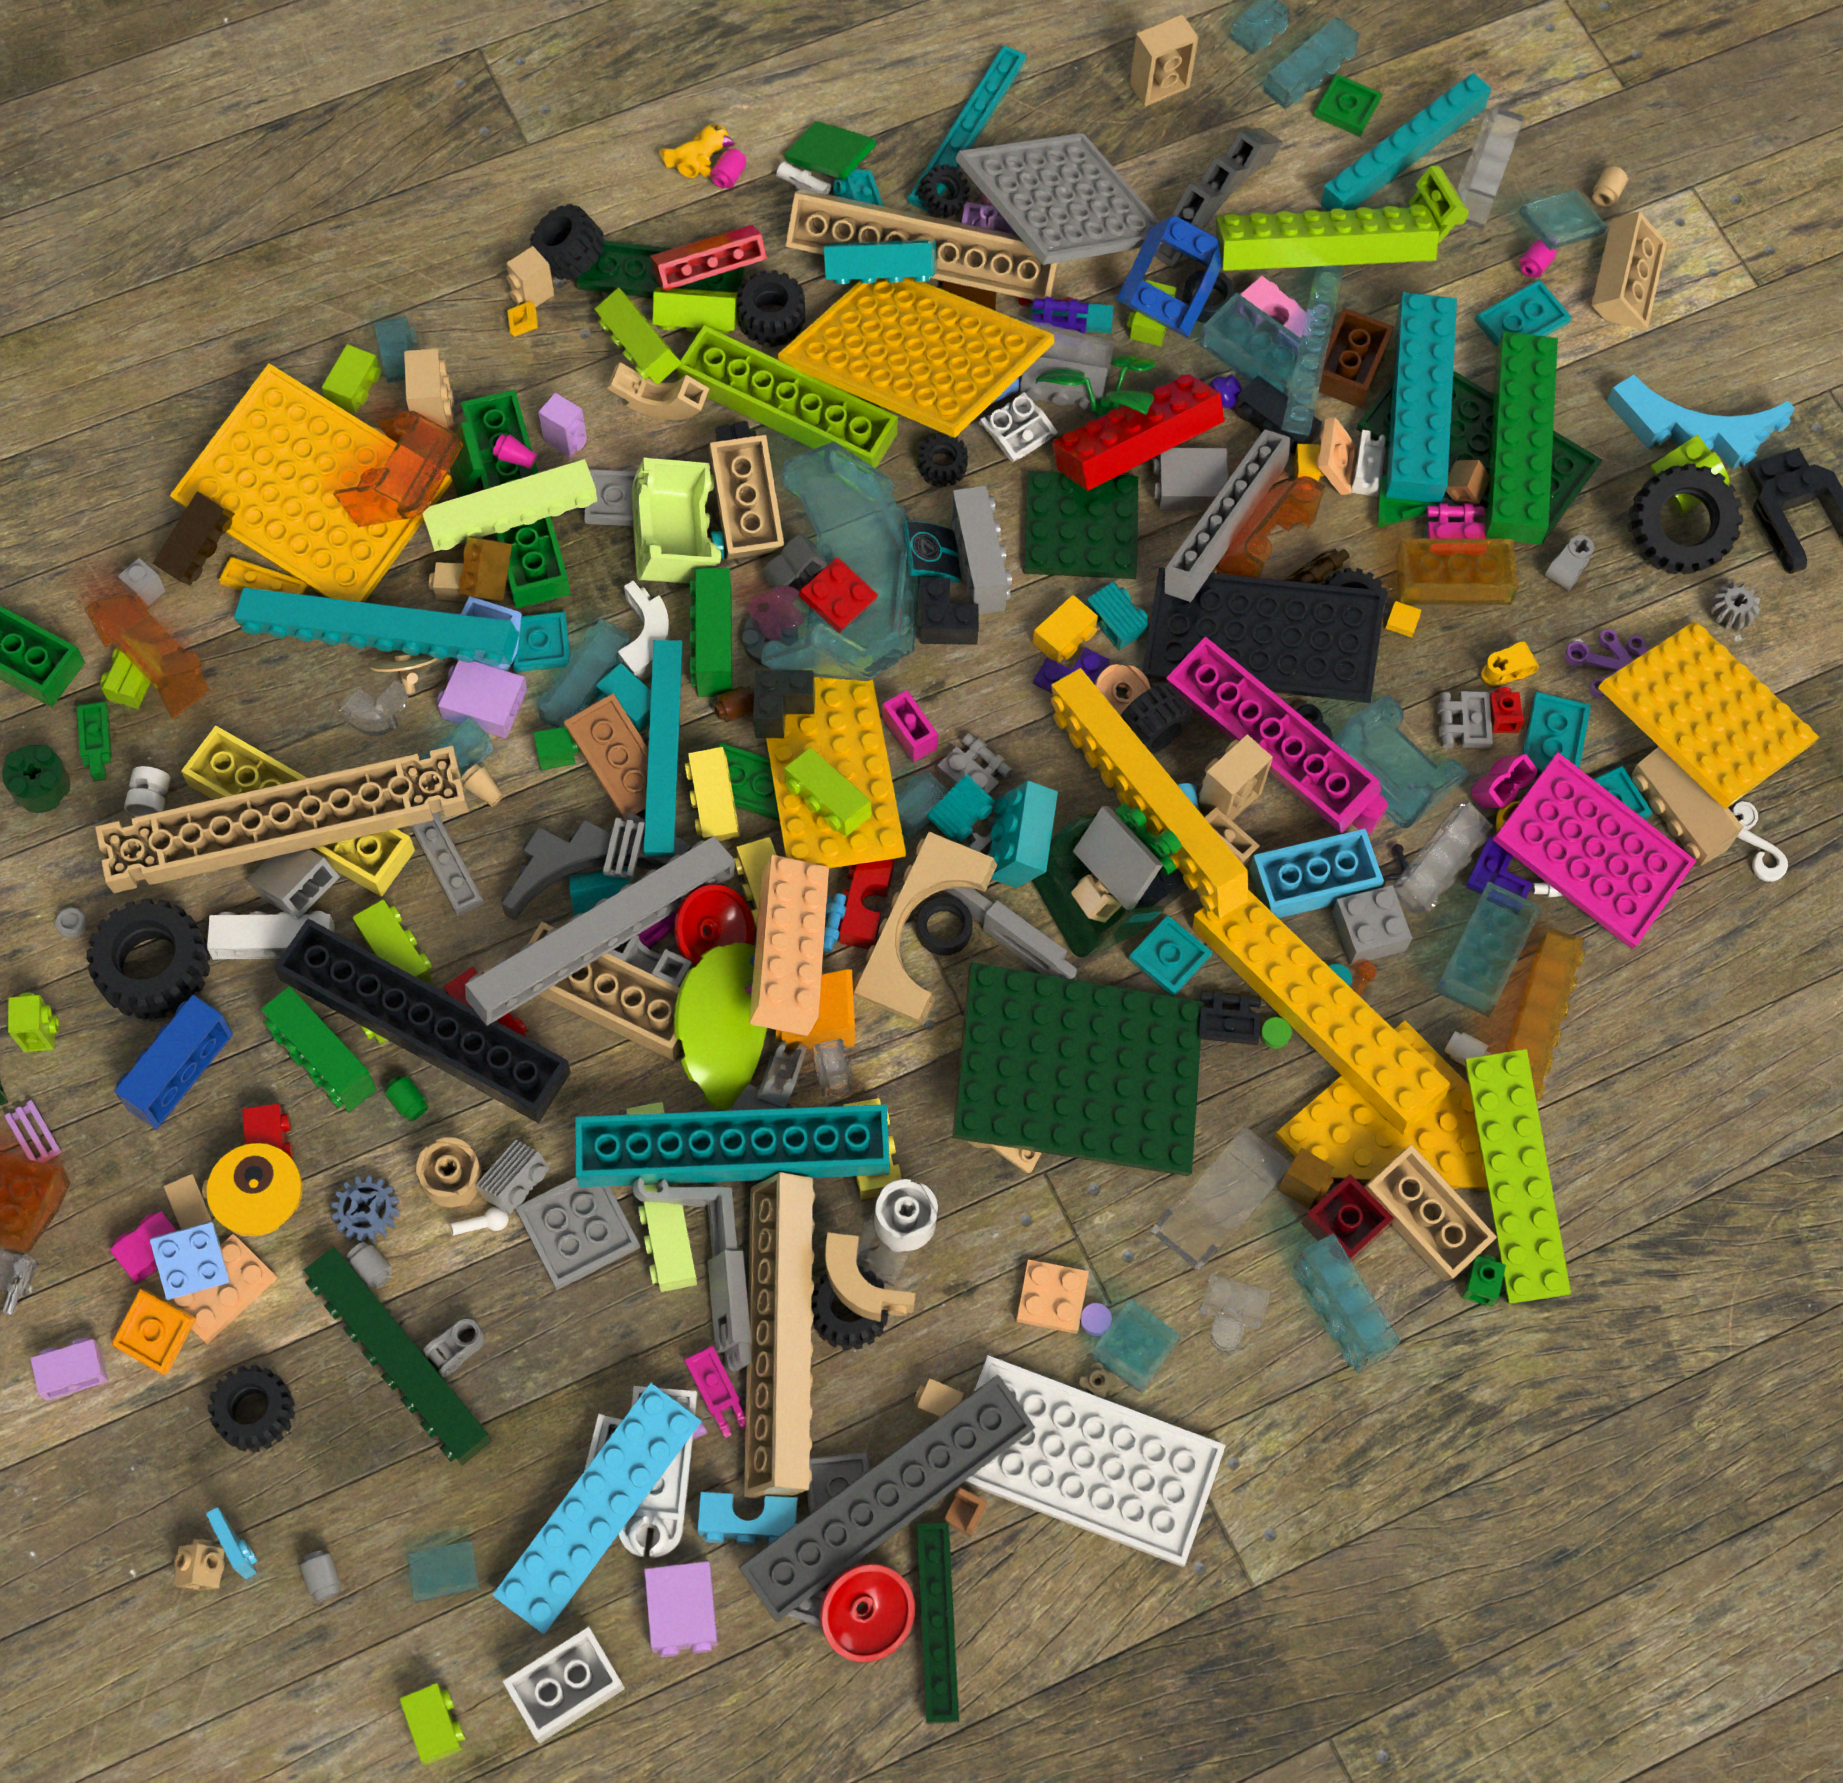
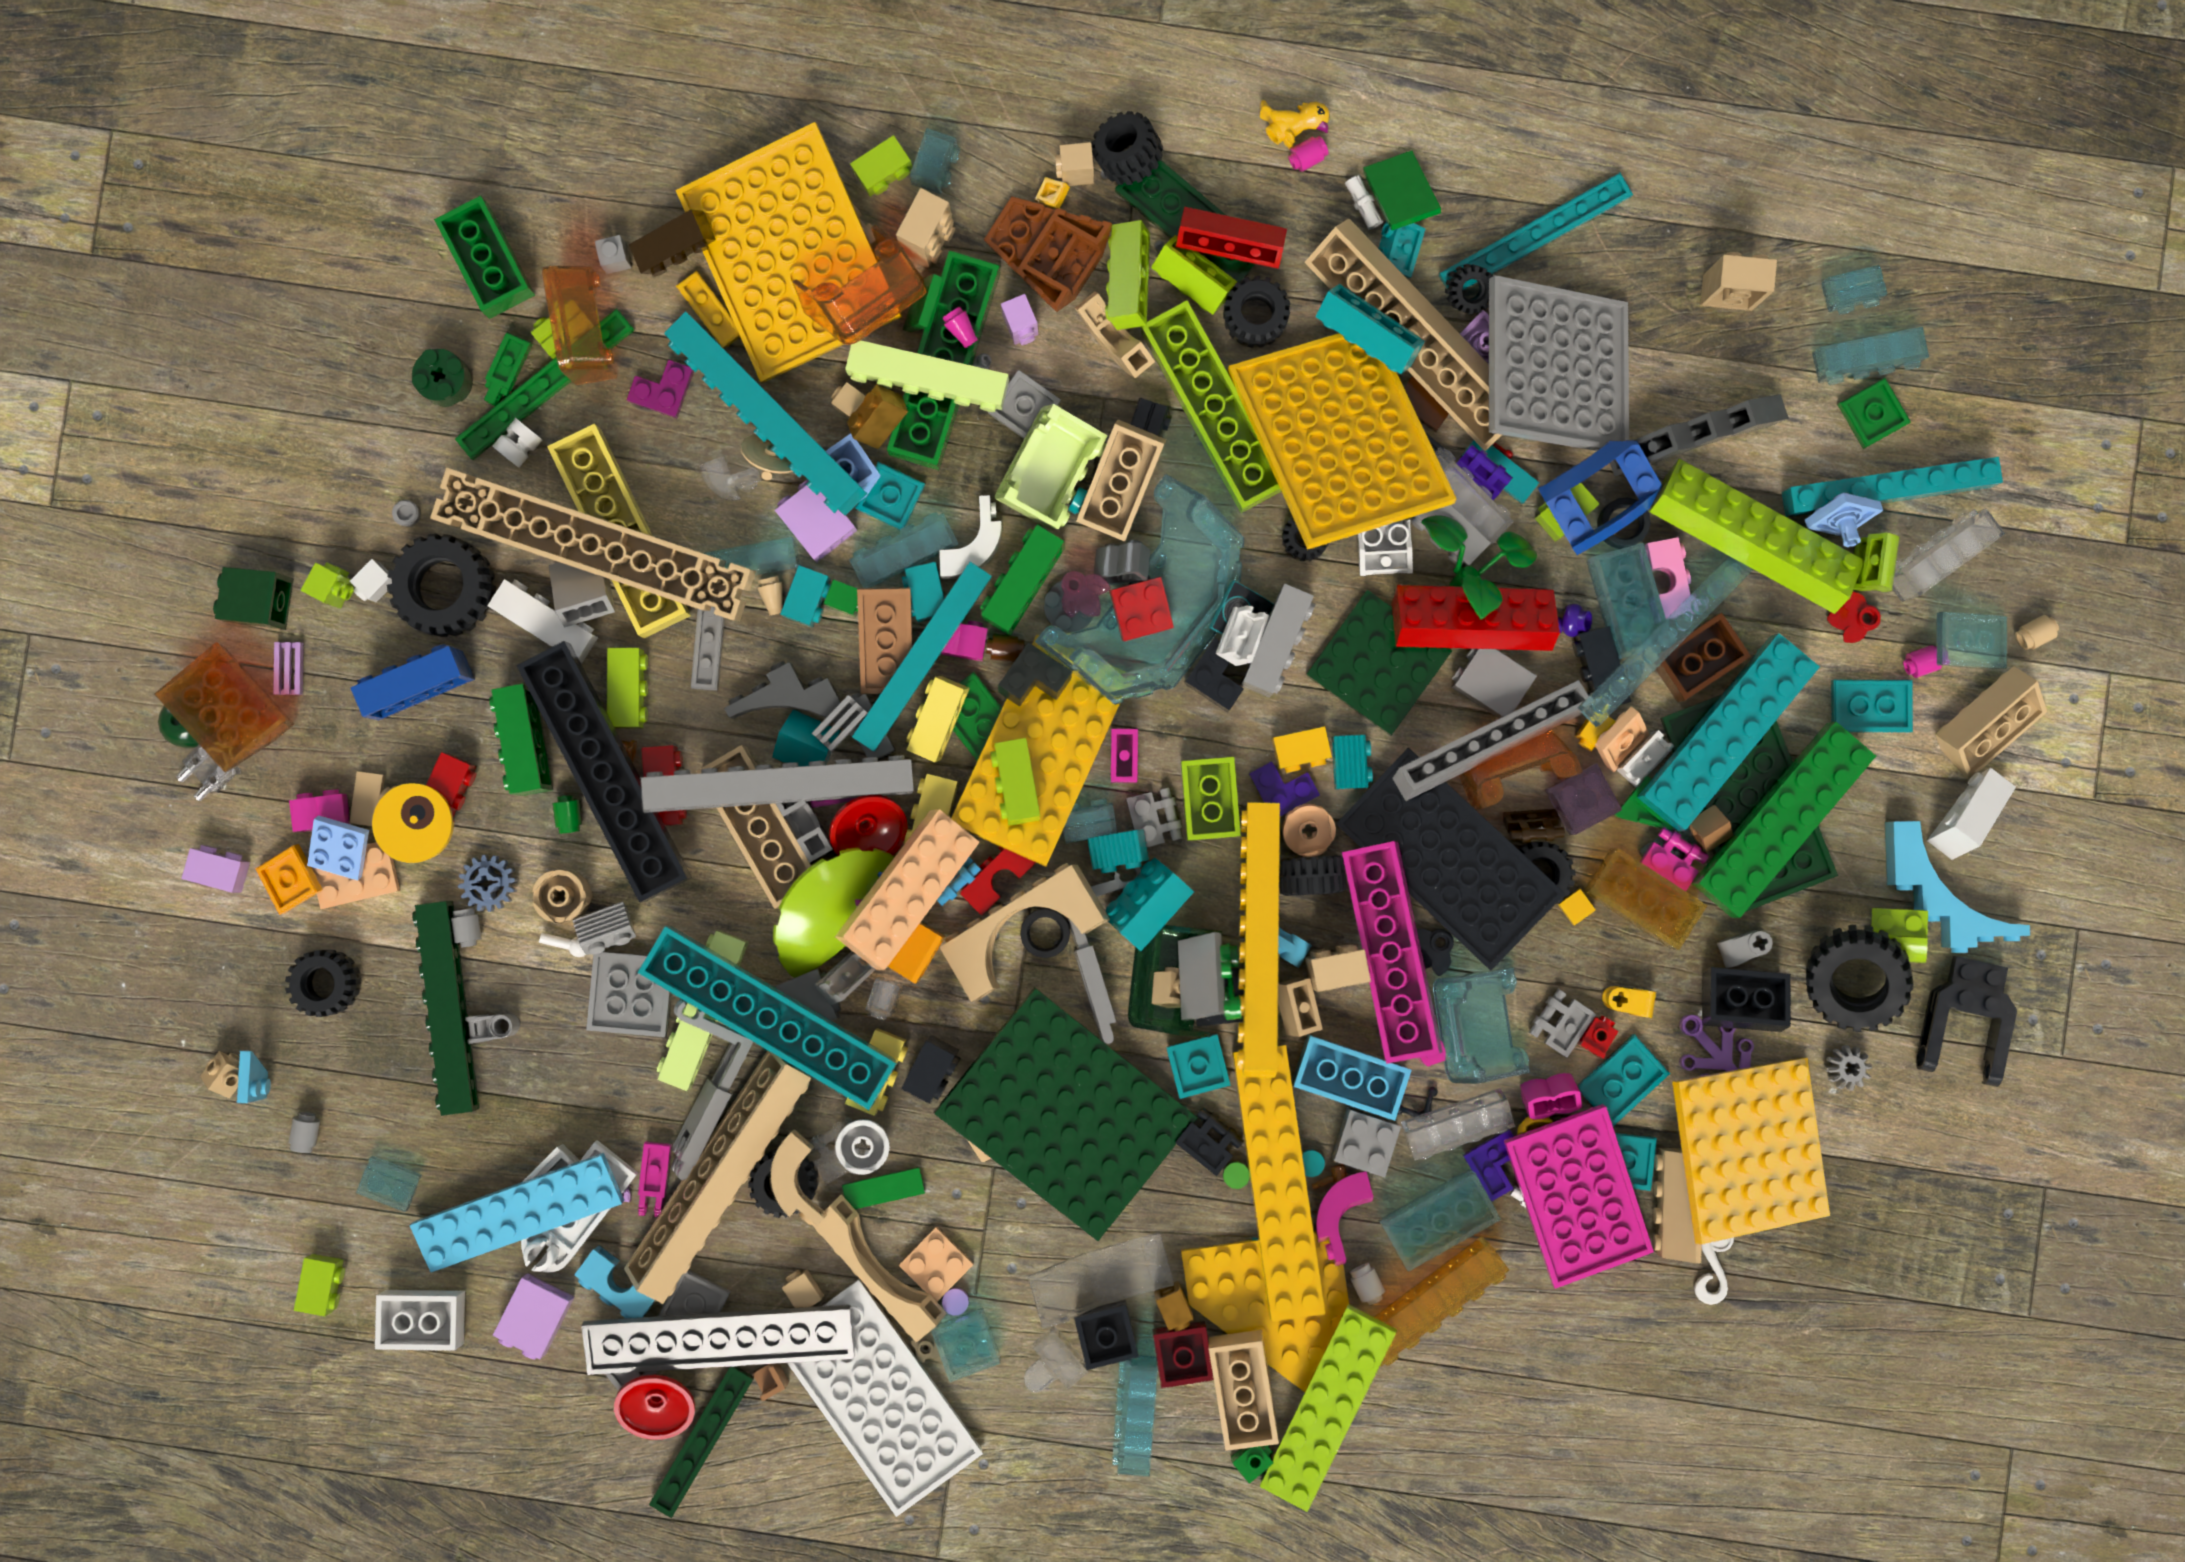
camera: 40 degrees right, 20 degrees up
none -> white brick [350,559,392,602]
none -> green tile [455,308,634,460]
none -> magenta plate [626,360,694,419]
none -> teal brick [780,565,831,628]
none -> tan arch [812,1194,947,1342]
none -> green tile [842,1167,926,1209]
none -> black brick [901,1035,961,1104]
none -> dark pink brick [940,621,988,661]
none -> dark orange wedge [984,196,1112,312]
none -> black brick [1074,1299,1139,1370]
none -> lime brick [1180,757,1241,841]
none -> white hinge [1216,606,1269,666]
none -> dark pink arch [1316,1171,1373,1266]
none -> clear purple brick [1544,763,1622,835]
none -> black brick [1702,967,1791,1032]
none -> light blue plate [1805,493,1883,547]
none -> red plate [1827,592,1881,643]
none -> white wedge [1927,768,2016,860]

